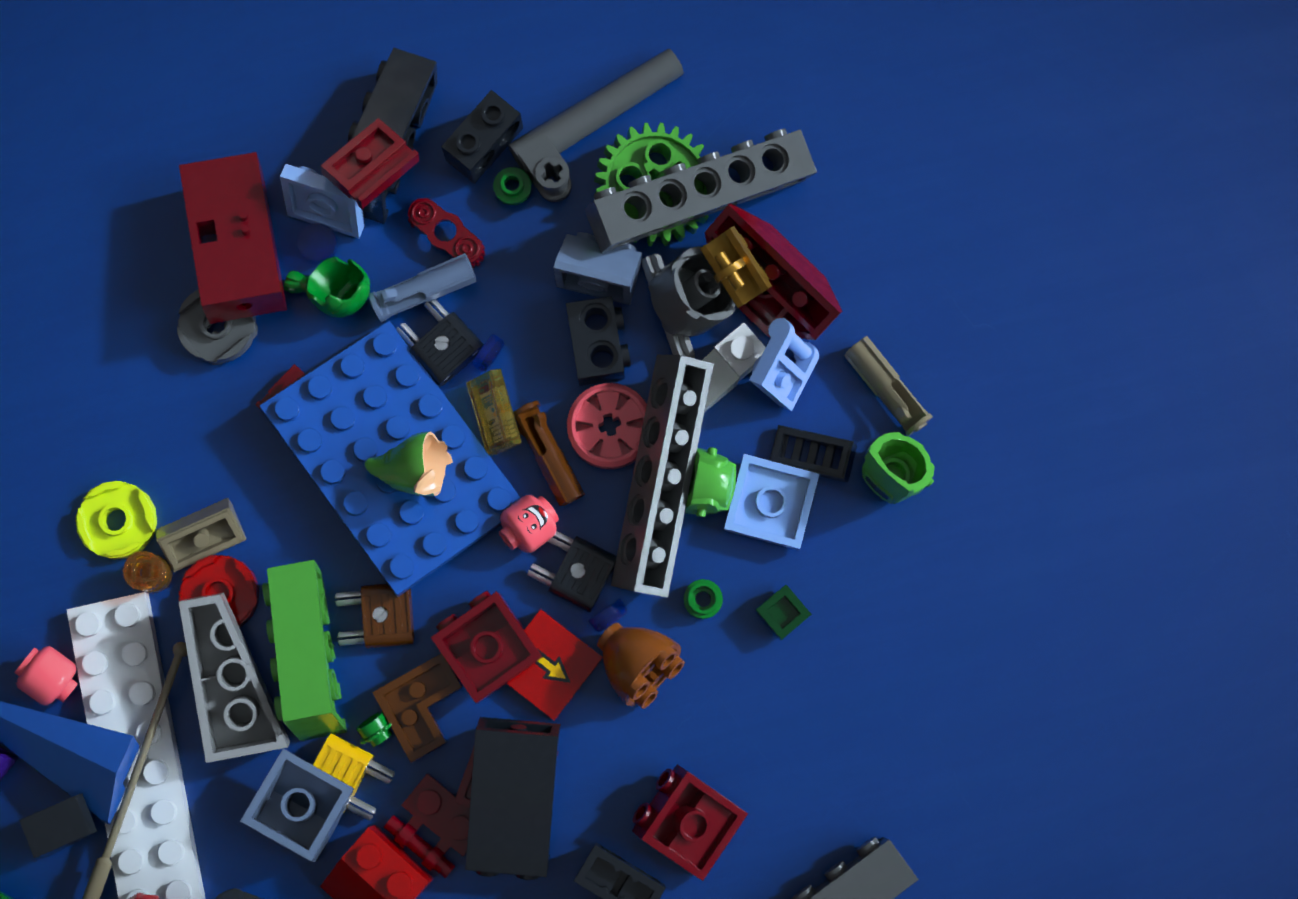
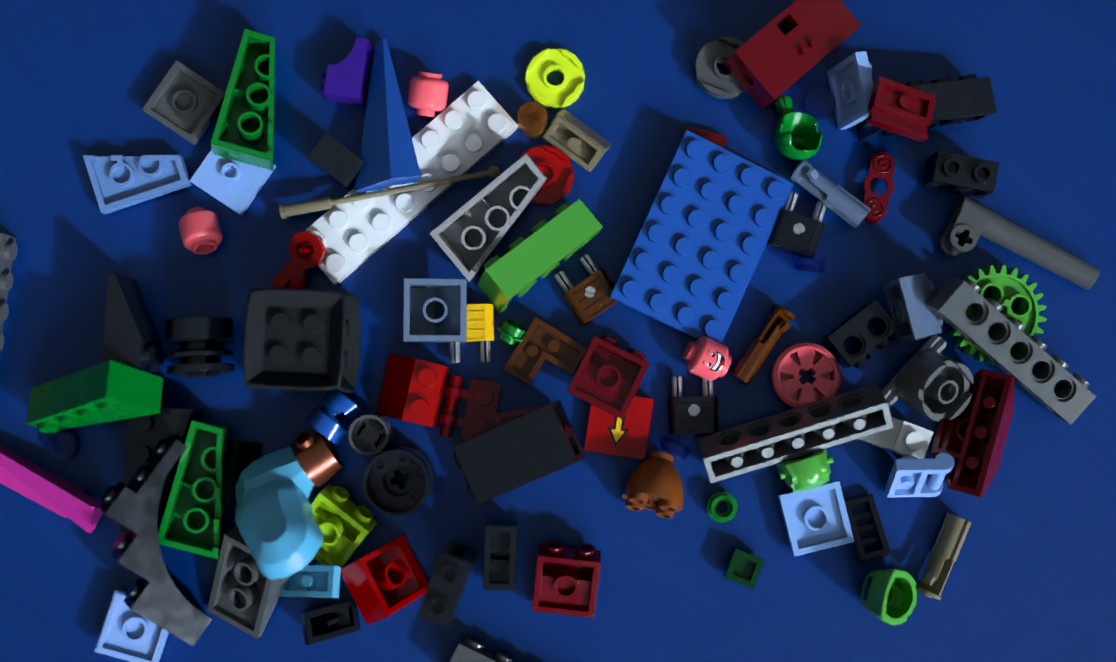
camera: 60 degrees right, 5 degrees up
bright green hat [365,431,453,496] -> none
clear yellow tile [466,369,522,456] -> none
green plate [493,167,532,205] -> none
pearl gold hips [700,226,772,308] -> none

